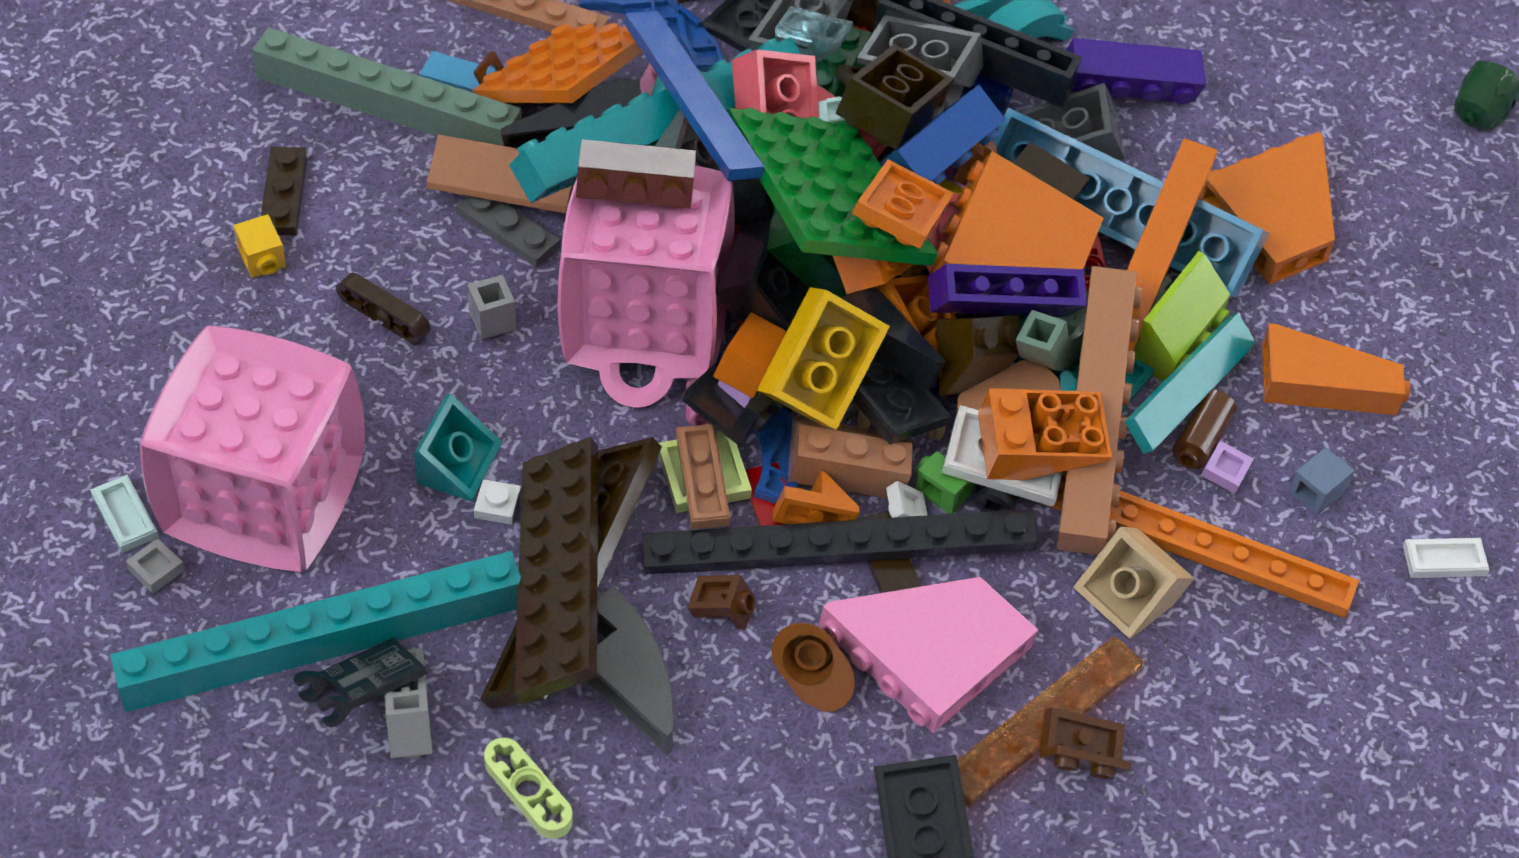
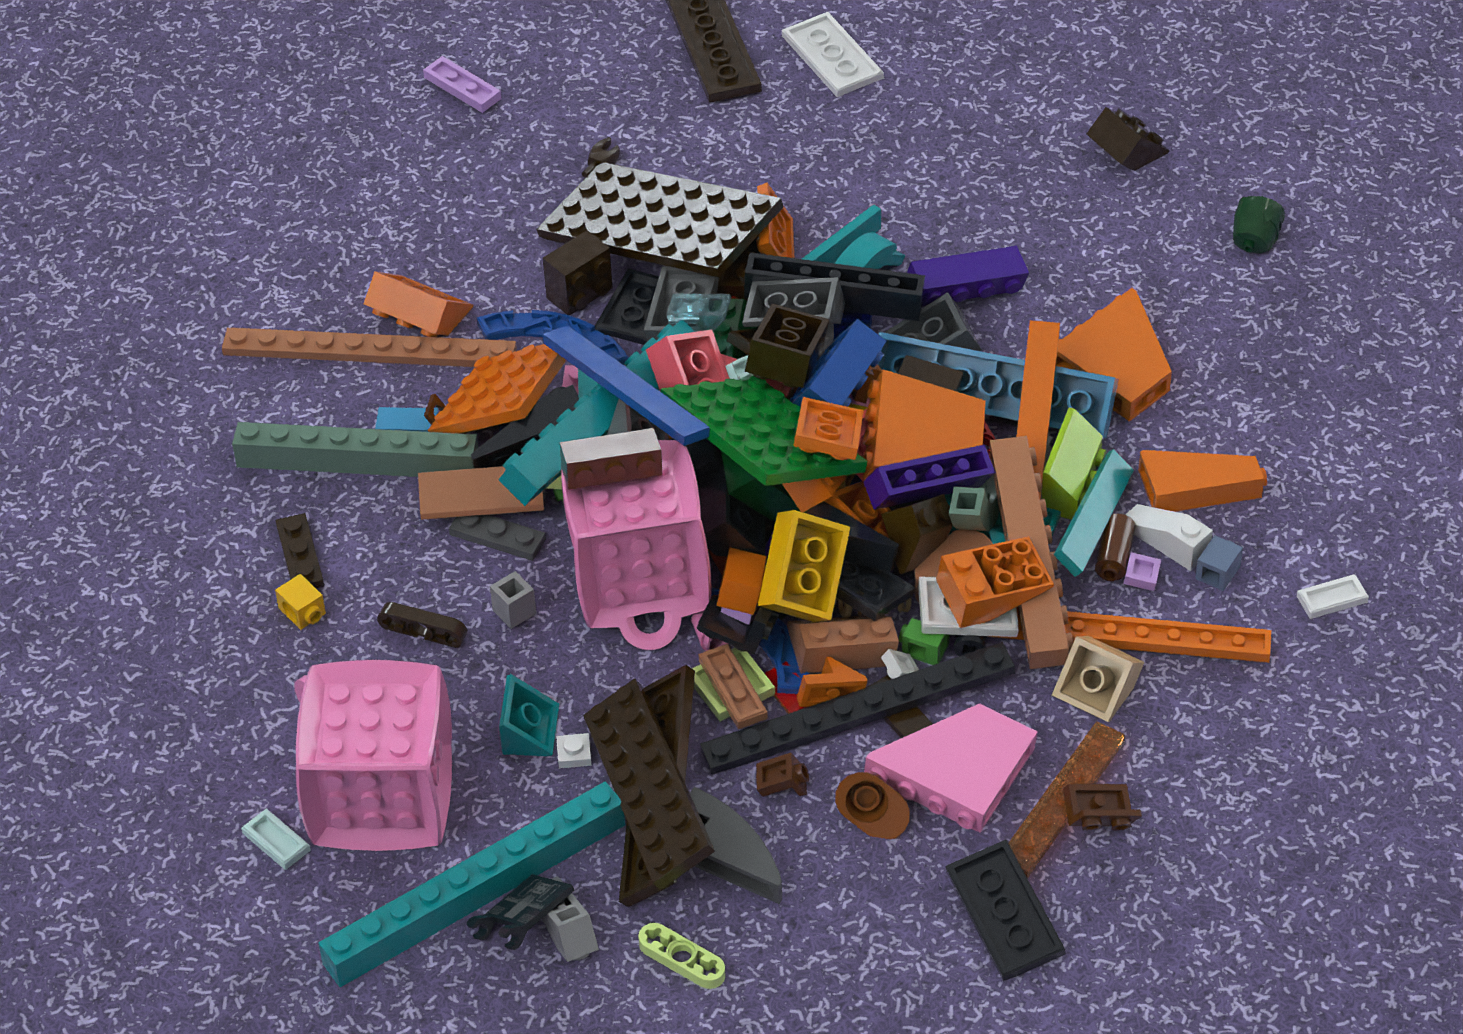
camera: 10 degrees left, 5 degrees down
light grey plate [126,538,185,594] -> none
none -> white slope [1125,504,1213,571]

